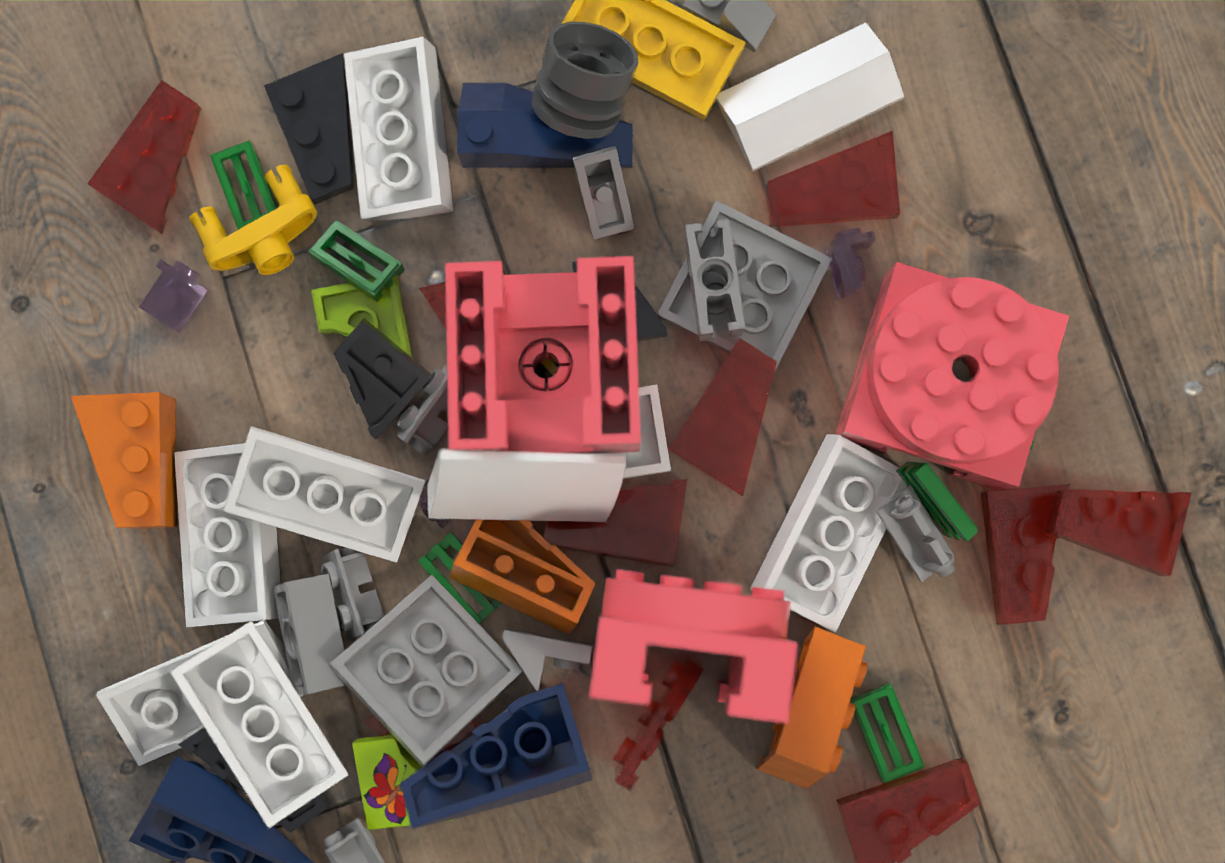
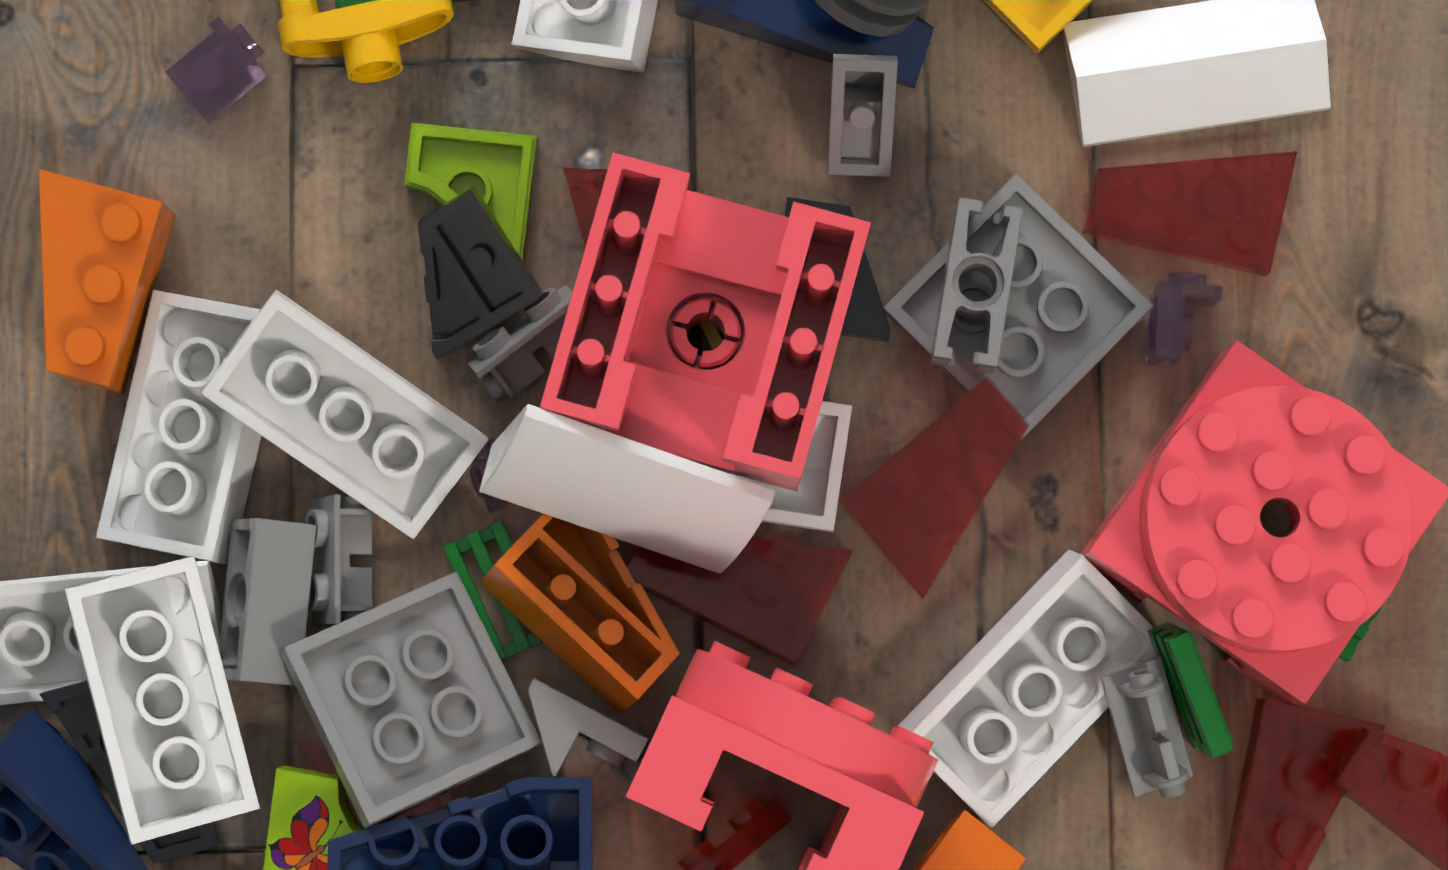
camera: 15 degrees right, 0 degrees up
green tile [309,220,405,302] -> none

